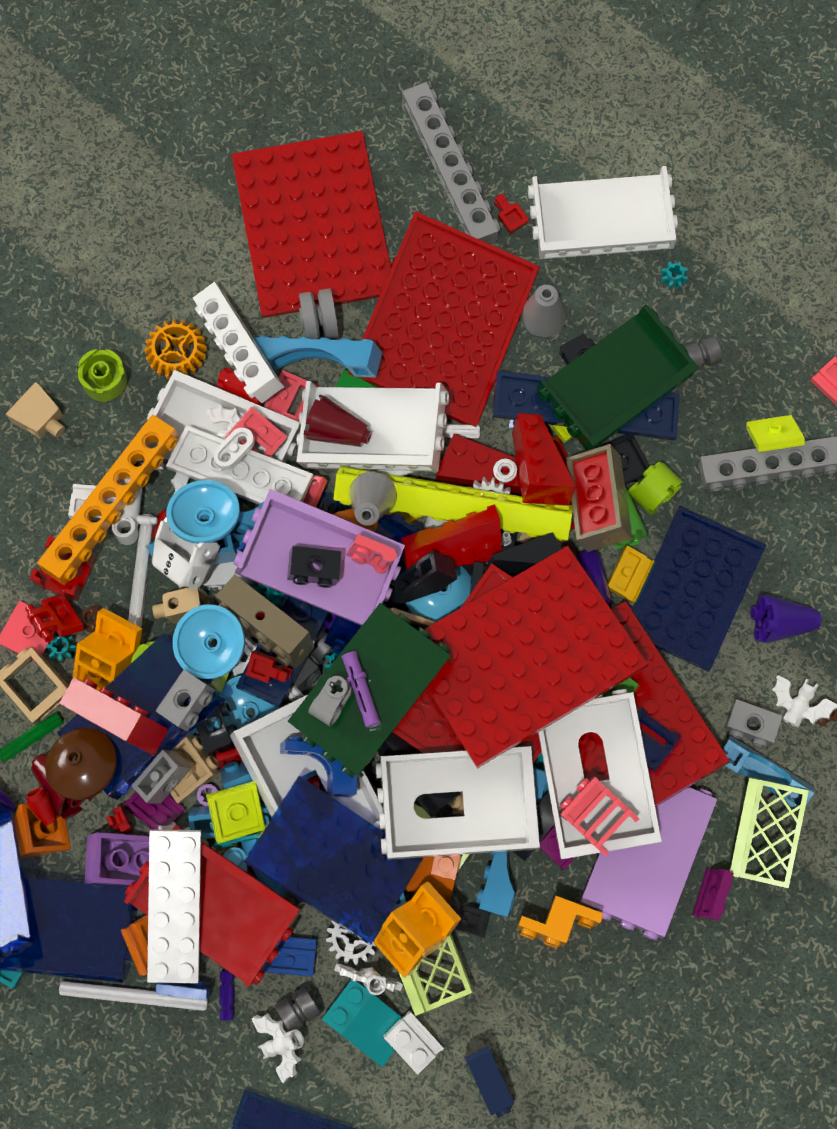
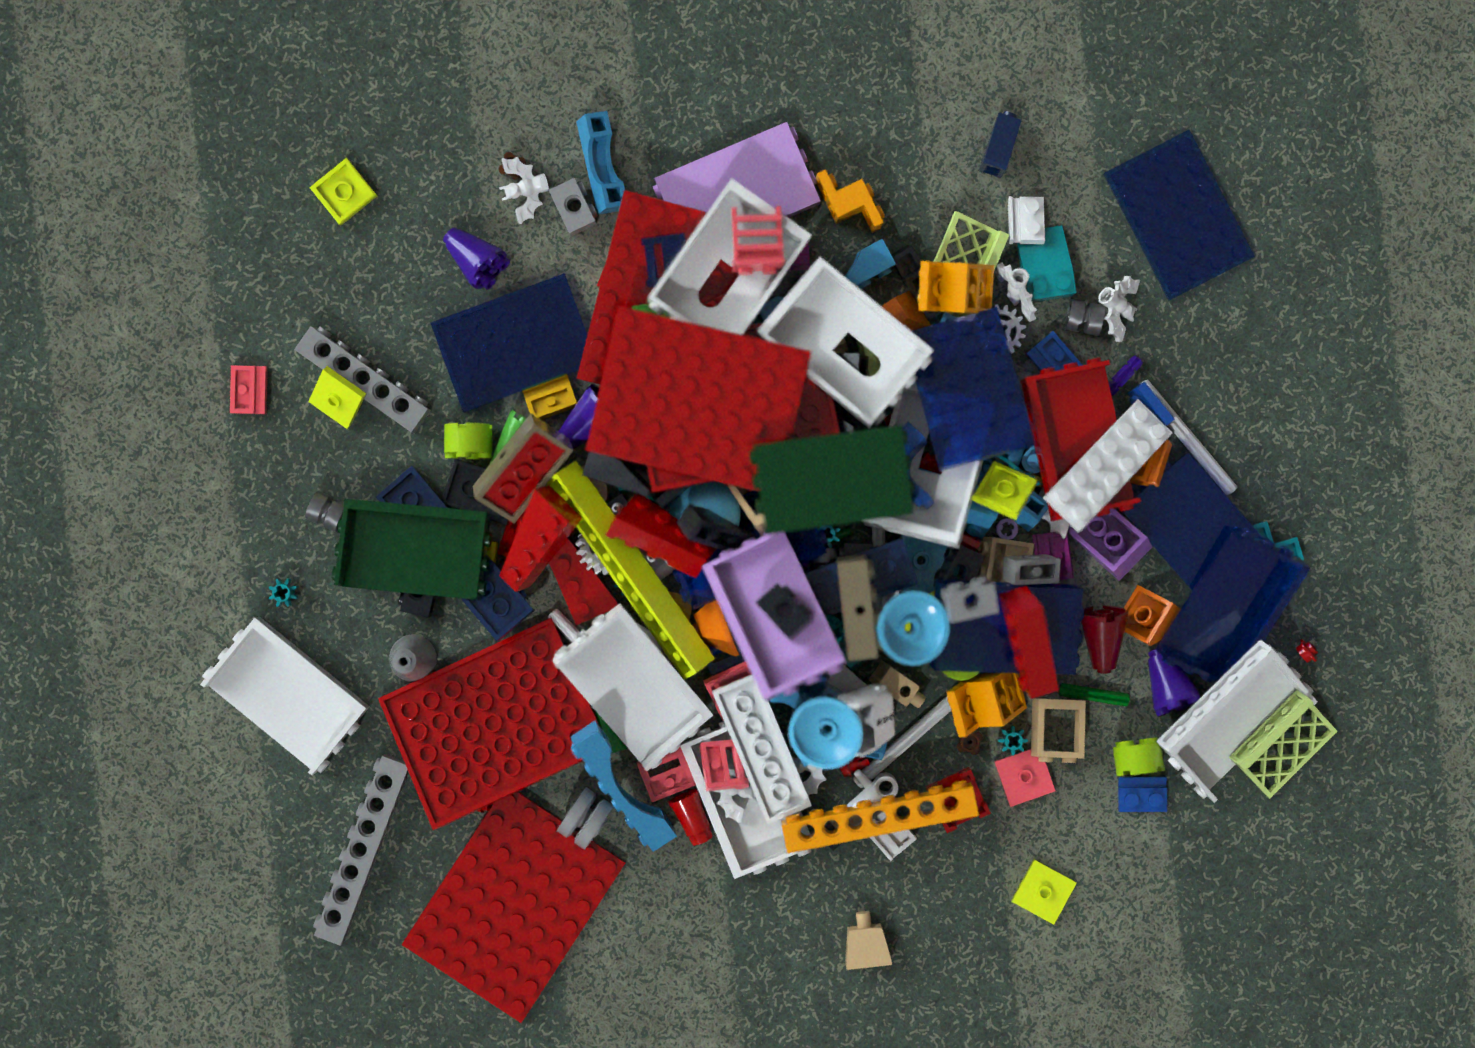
camera: 135 degrees left, 15 degrees up
red plate [25,594,83,642] -> none
red cone [25,787,57,826] -> none
reddish brown dish [45,728,118,800] -> none
lime brick [77,349,128,402] -> none
red plate [106,806,133,835] -> none
light orange gear [144,319,207,380] -> none
white brick [193,282,284,403] -> none
white plate [213,427,255,470] -> none
red plate [245,650,293,683] -> none
dark red cone [303,394,372,447] -> none
light grey piece [308,676,352,726] -> none
medium lavender pin [341,651,381,728] -> none
coral plate [347,534,397,574] -> none
light grey cone [349,471,397,525] -> none
white plate [493,459,517,483] -> none
red plate [494,193,529,235] -> none
magenta plate [692,868,734,921] -> none
yellowish green fence [730,777,809,888] -> none

